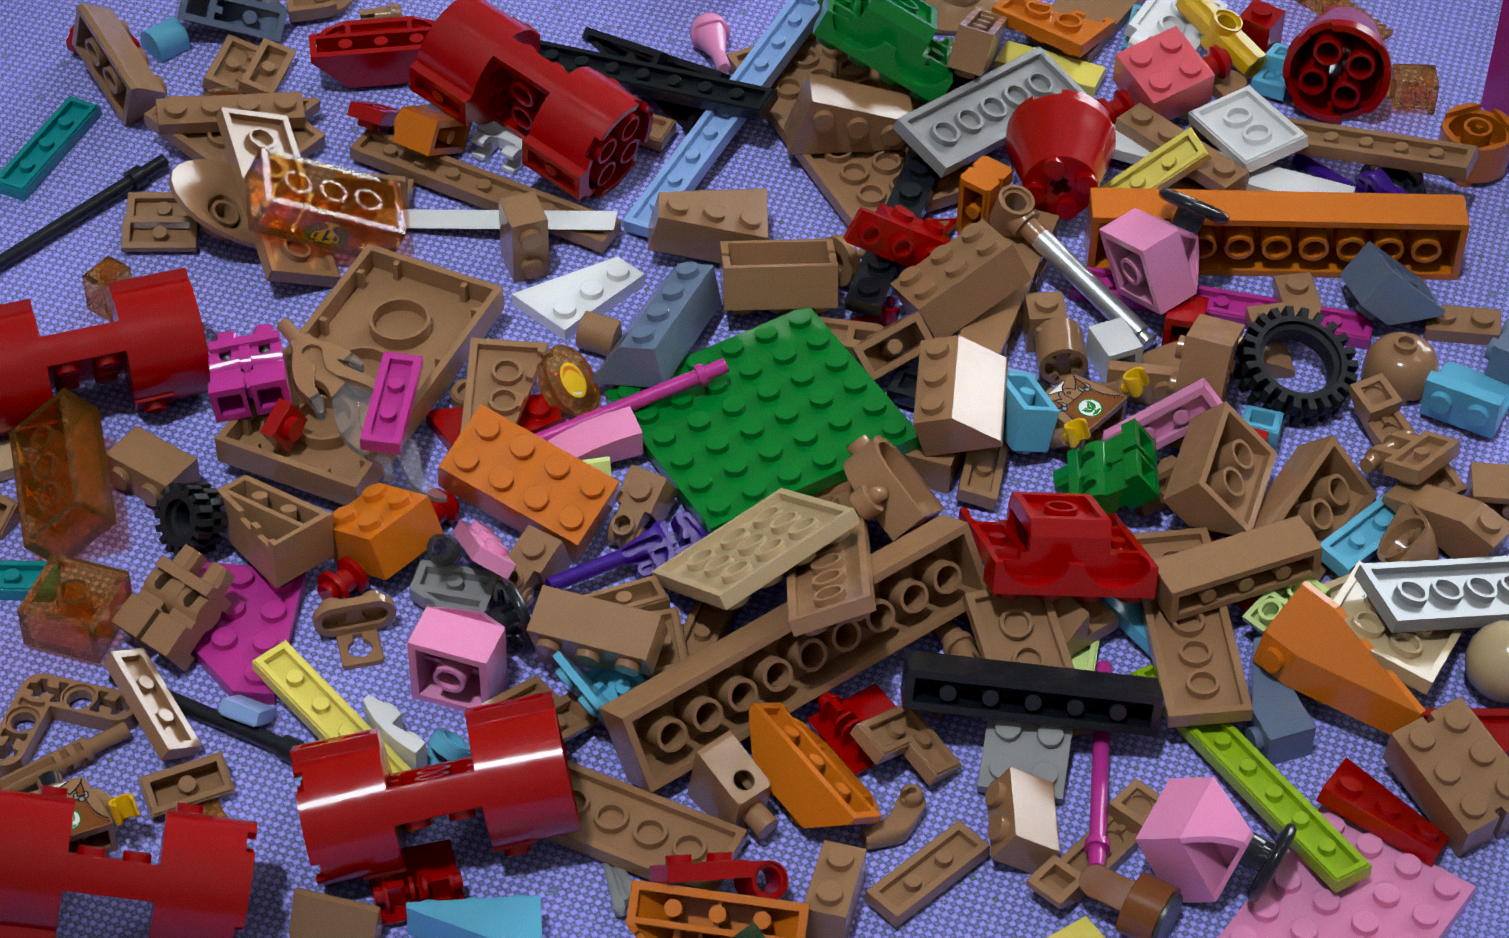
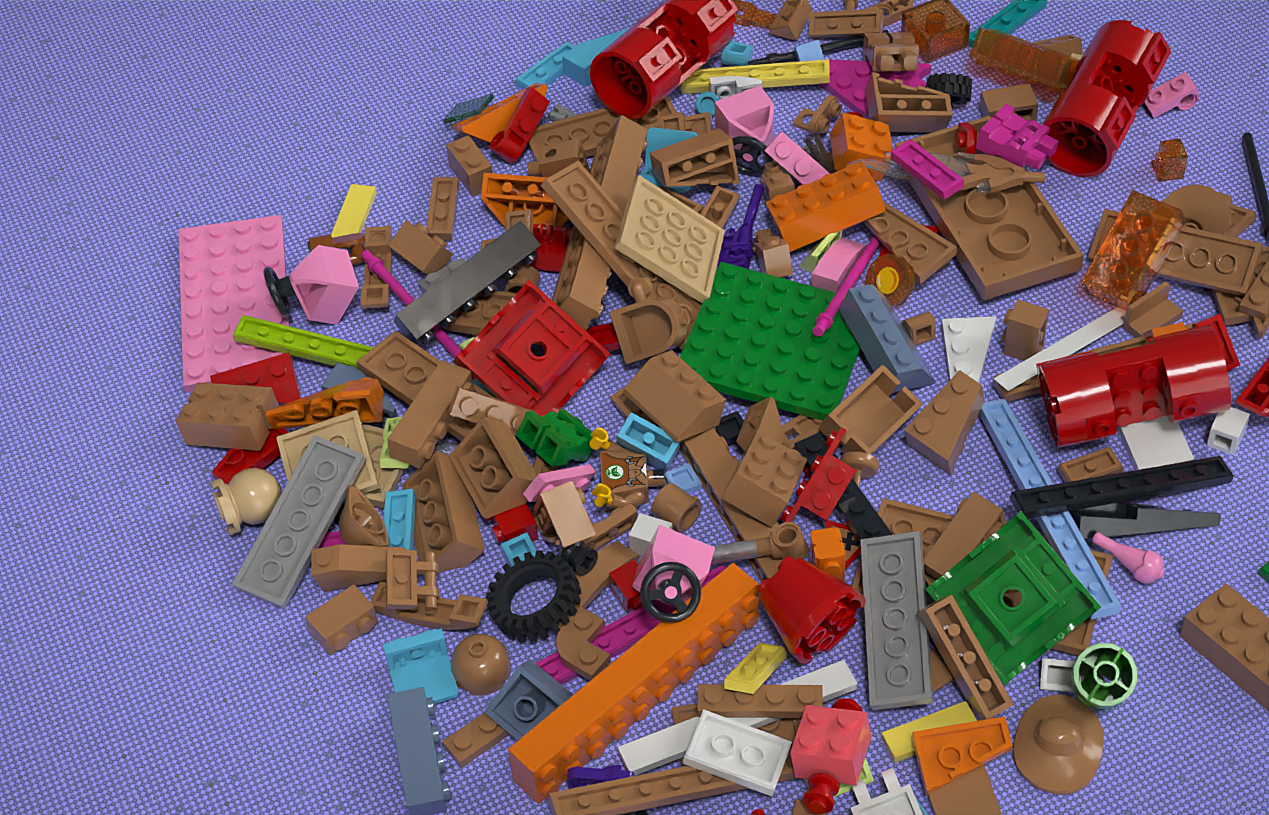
camera: 140 degrees right, 5 degrees up
medium nougat arm [860,784,926,850] -> none
medium nougat brick [1021,291,1068,352] -> none
none -> medium nougat plate [448,386,533,436]

